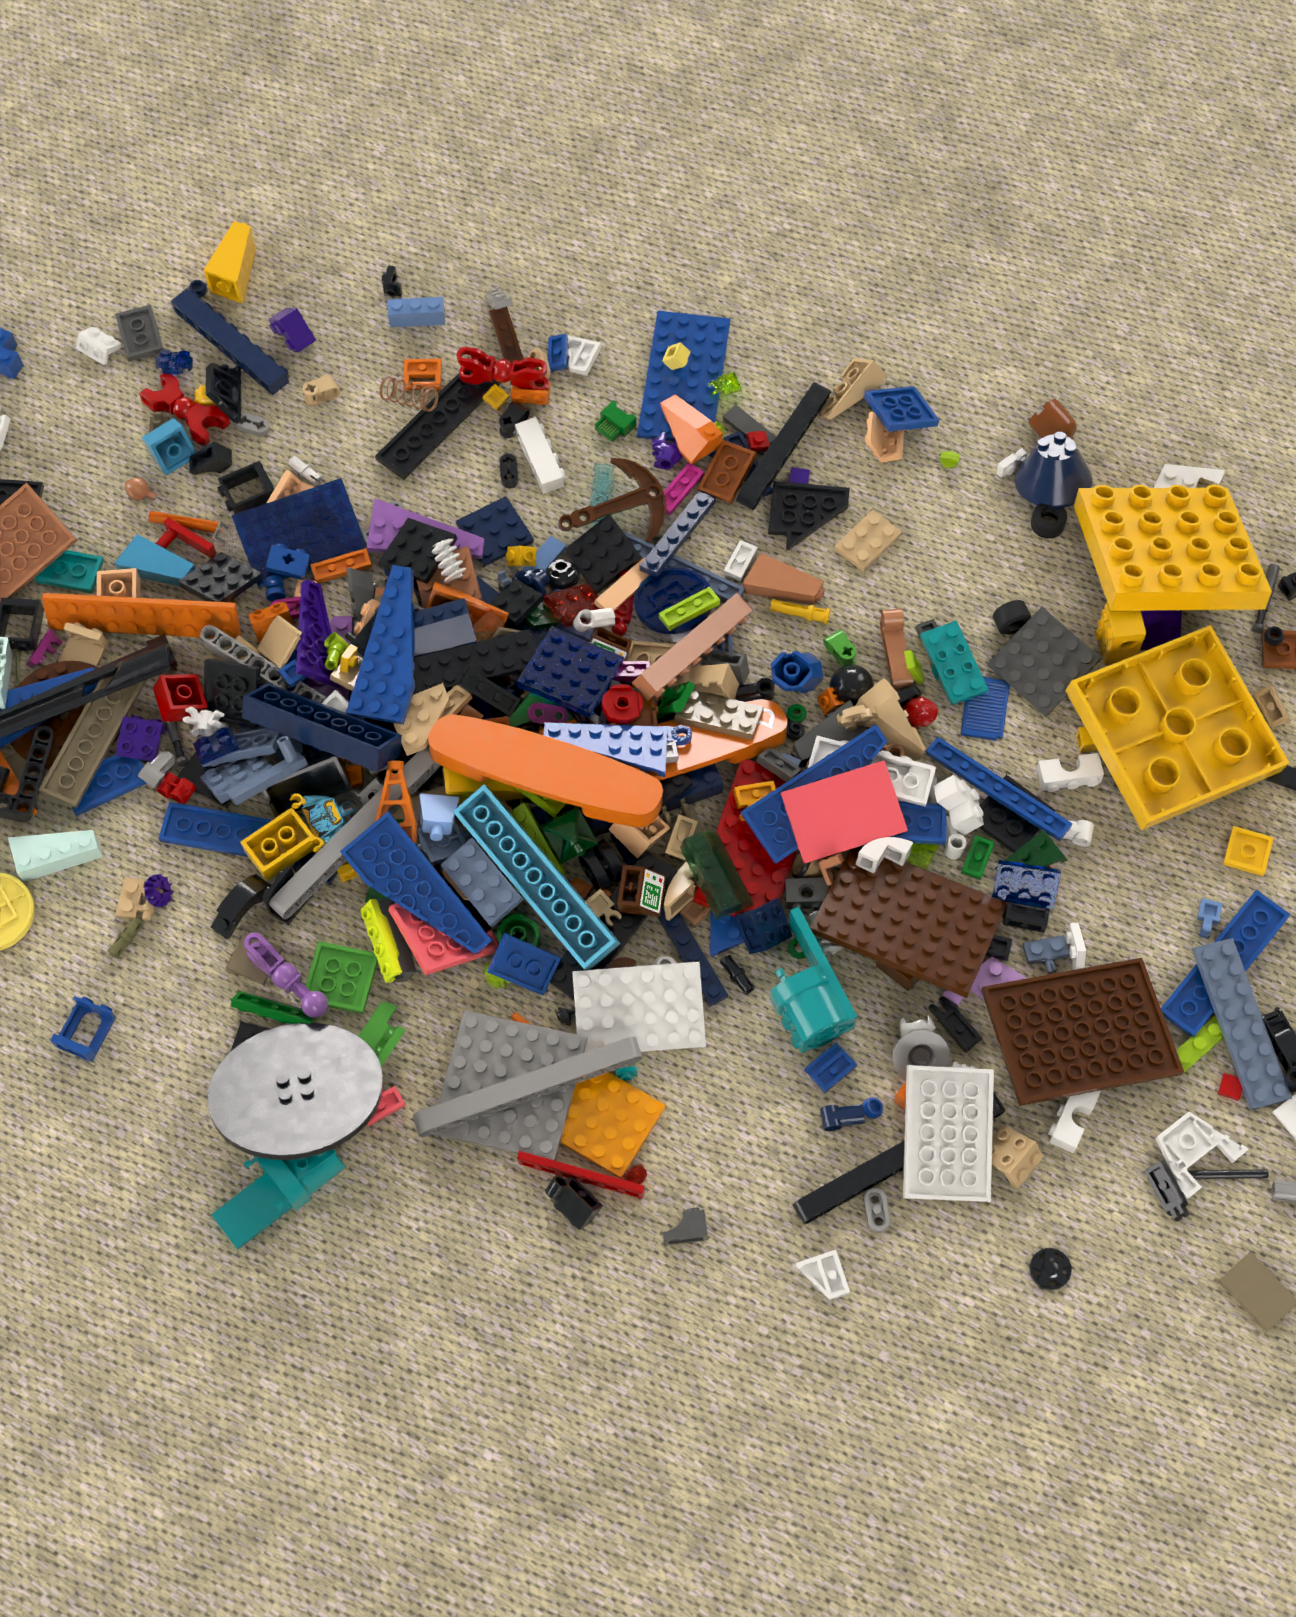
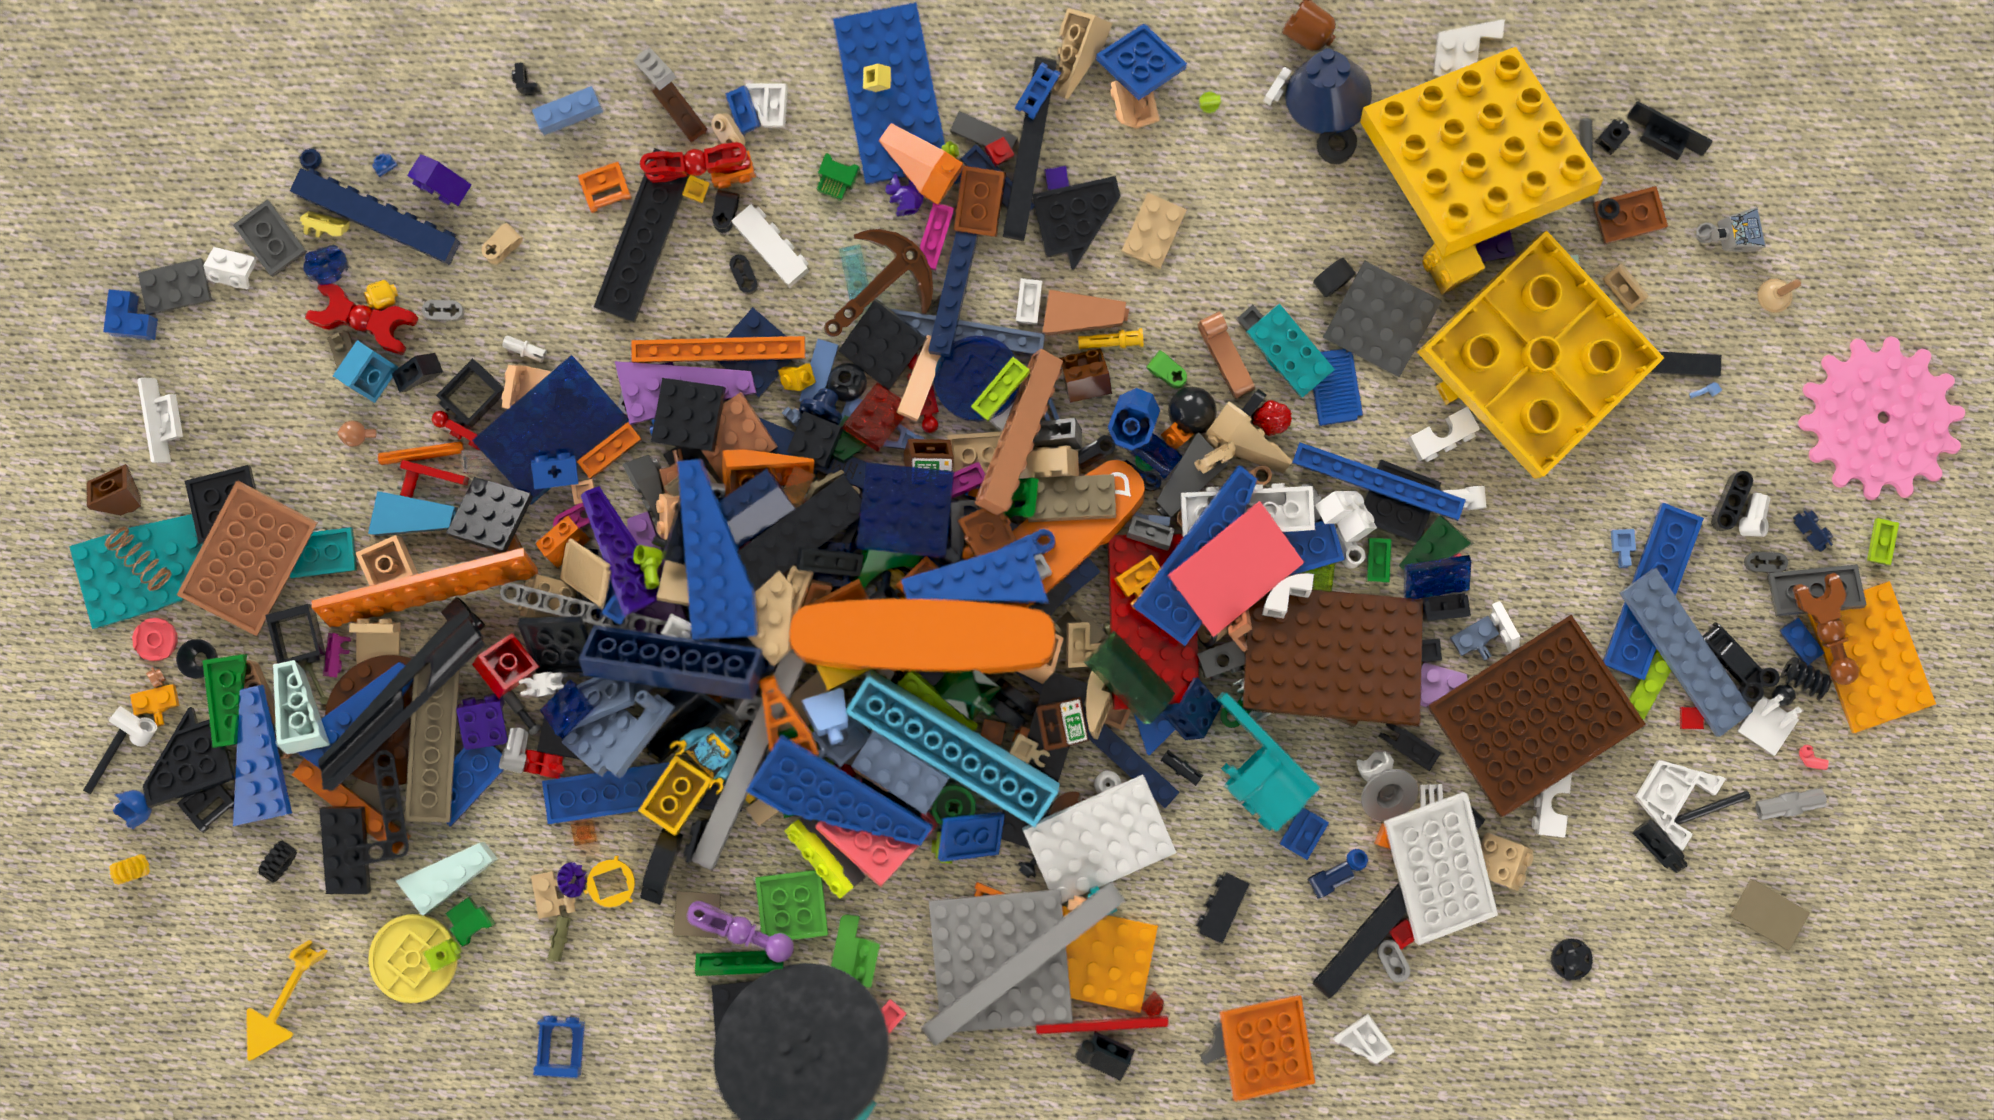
camera: 20 degrees left, 20 degrees up
yellow slope [203,221,256,304] -> none
black wing [206,363,241,424] -> none
blue wheel [264,575,286,602] -> none
yellow plate [340,644,359,673] -> none
medium nougat piece [379,376,438,412] -> none
white piece [432,539,466,583] -> none
magenta plate [527,703,568,725] -> none
white piece [573,608,615,632] -> none
red plate [602,684,643,724] -> none
clear neon green plate [708,372,742,395] -> none
lime tile [904,650,925,684] -> none
yellow plate [1223,826,1274,877] -> none
none -> dark grey plate [138,258,212,315]
none -> light yellow plate [300,211,350,237]
none -> blue plate [372,154,398,177]
none -> lime brick [423,938,462,972]
none -> red plate [431,411,505,459]
none -> green piece [445,897,496,947]
none -> clear orange plate [571,820,598,846]
none -> yellow piece [583,855,635,907]
none -> orange plate [631,336,806,363]
none -> tan brick [746,799,780,826]
none -> blue plate [1015,62,1061,120]
none -> reddish brown slope [1059,348,1112,403]
none -> clear blue plate [1131,433,1183,480]
none -> black brick [1195,871,1250,944]
none -> orange plate [1219,995,1316,1101]
none -> red plate [1389,918,1415,950]

